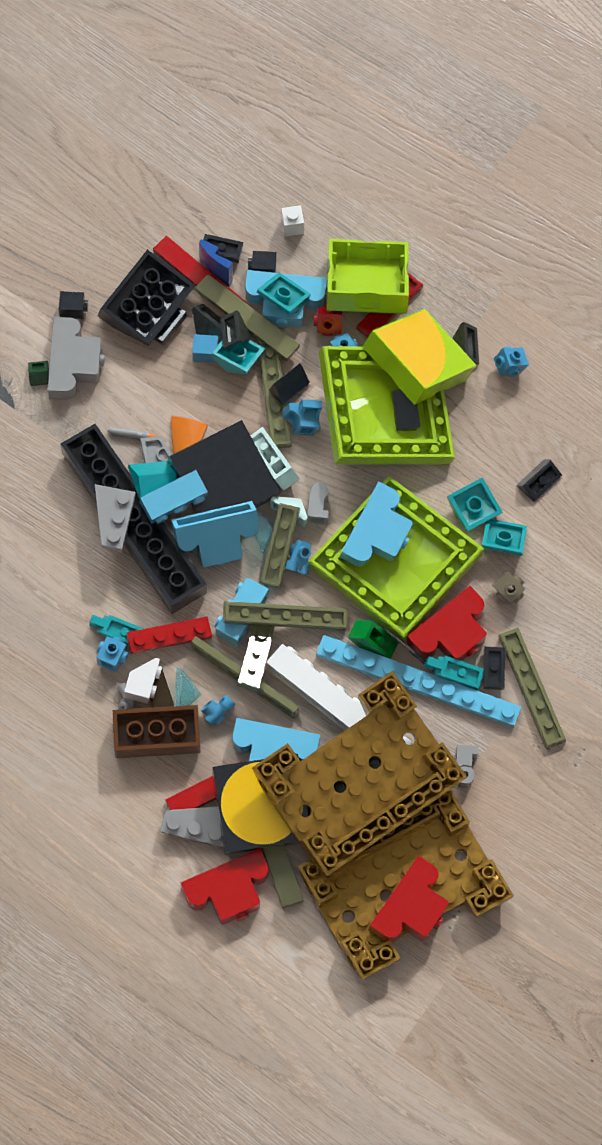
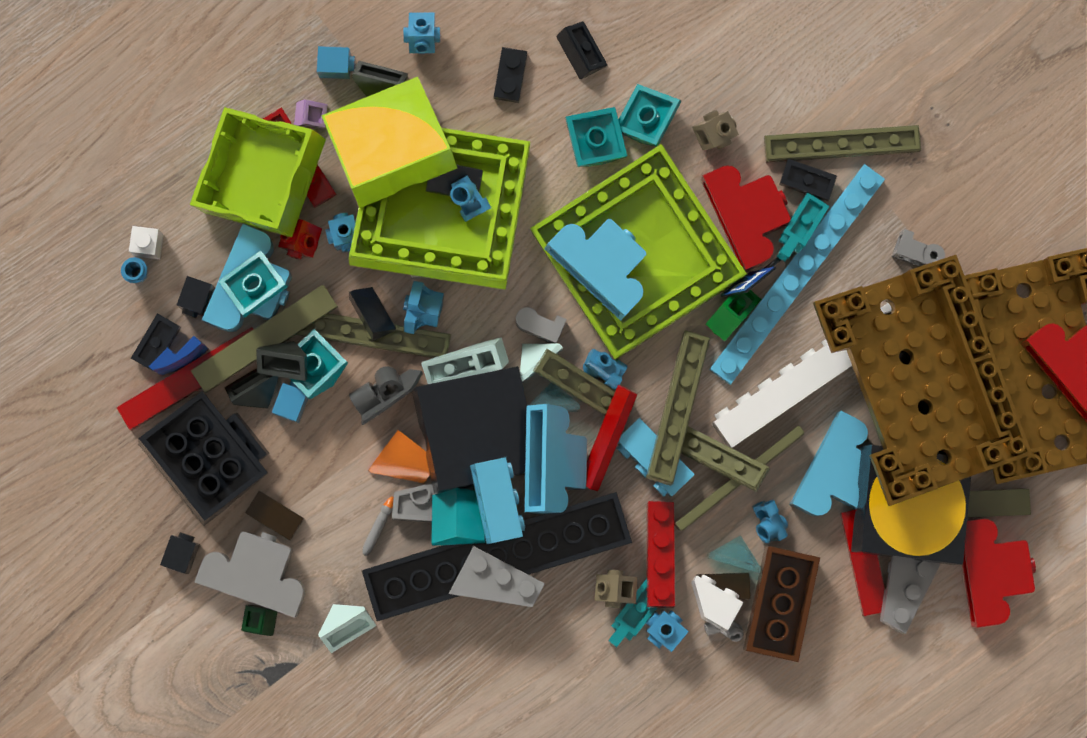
camera: 75 degrees left, 15 degrees up
none -> dark azure cone [121,257,147,283]
none -> dark brown tile [245,491,304,541]
none -> lavender slope [294,99,328,130]
none -> dark azure brick [317,46,355,79]
none -> light aqua slope [318,604,376,653]
none -> dark grey panel [349,366,423,425]
none -> dark azure plate [450,175,491,222]
none -> black plate [494,47,527,103]
none -> red tile [586,385,637,492]
none -> dark tan brick [595,570,638,608]

